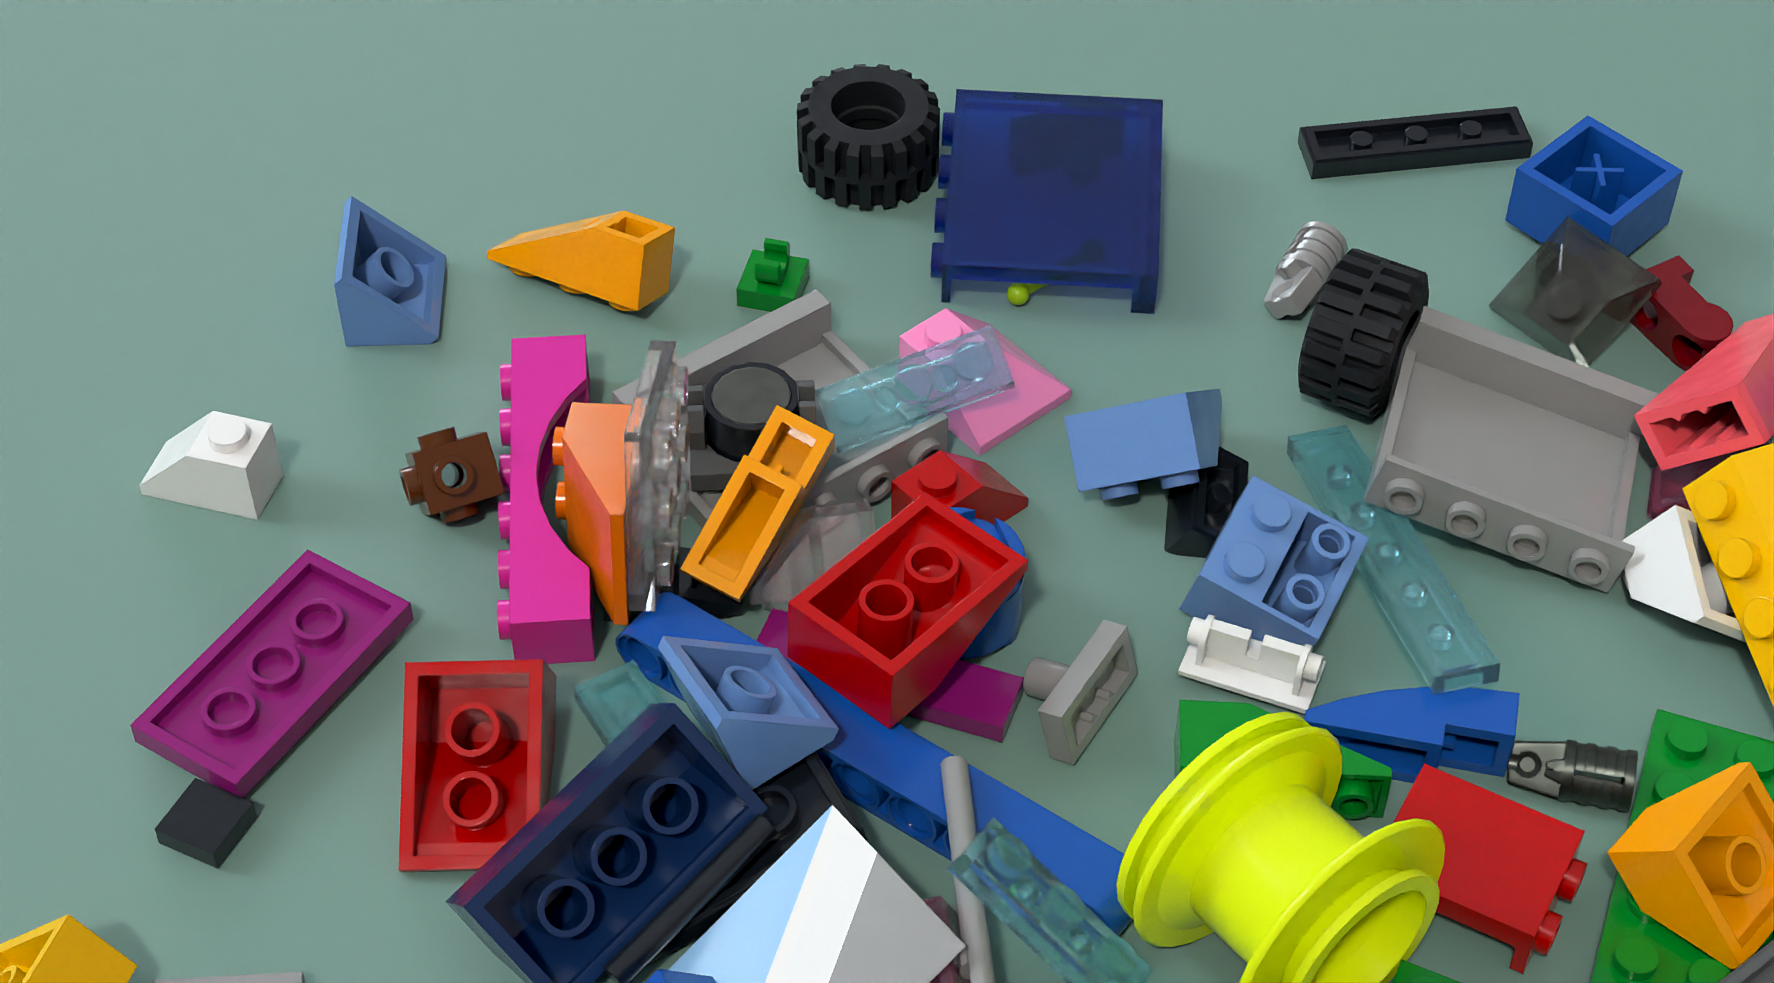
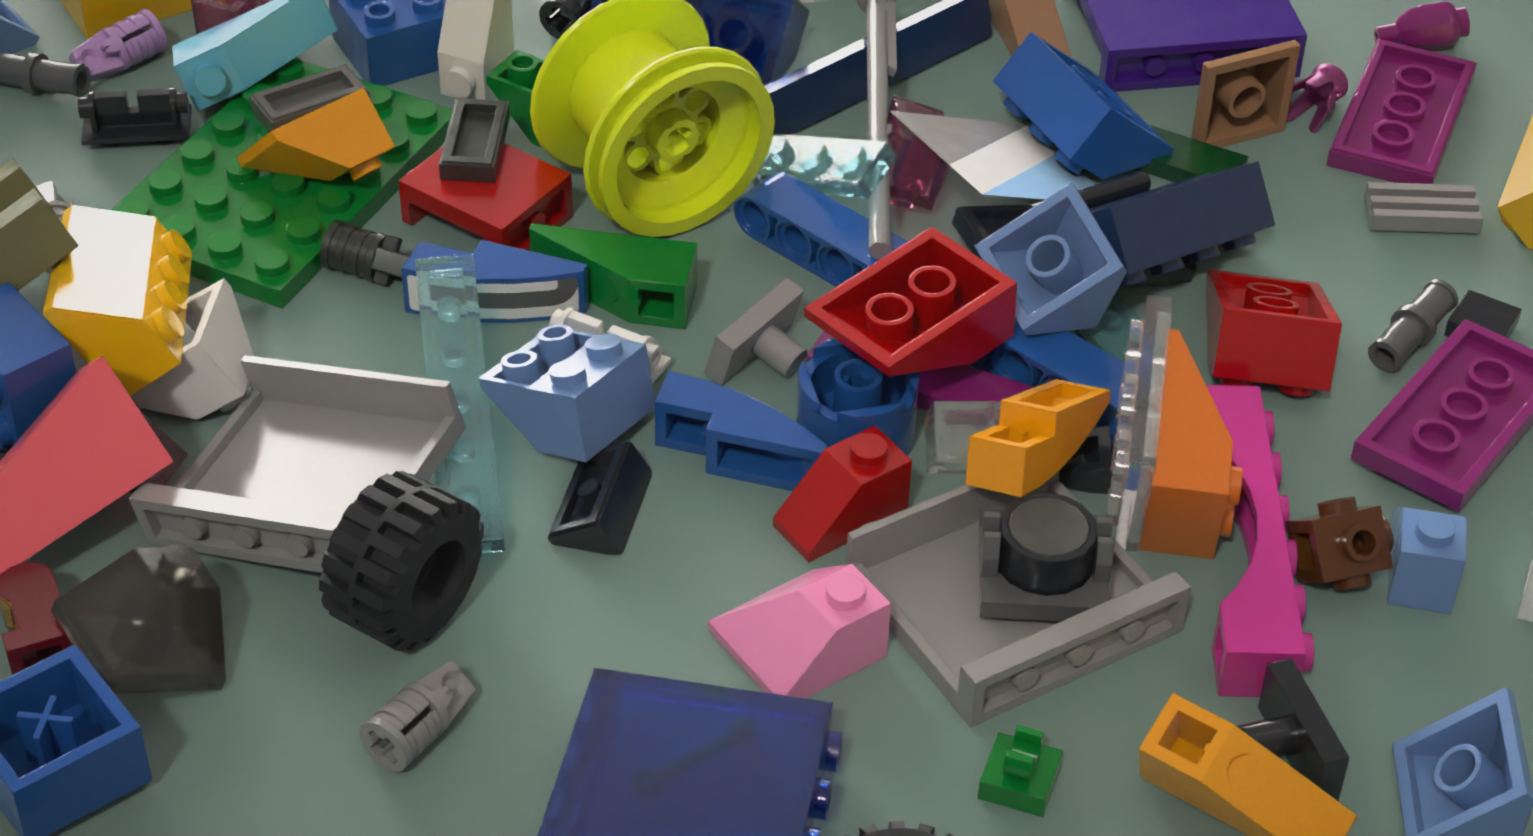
camera: 175 degrees left, 5 degrees down
clear light blue plate [815,324,1015,453] -> none
medium blue slope [1064,389,1222,500] -> none
none -> pearl dark grey tile [439,98,510,183]
none -> blue slope [655,371,827,491]
none -> black tile [1237,658,1350,801]
none -> dark grey pin [1368,279,1459,373]
none -> medium blue slope [1387,507,1467,614]

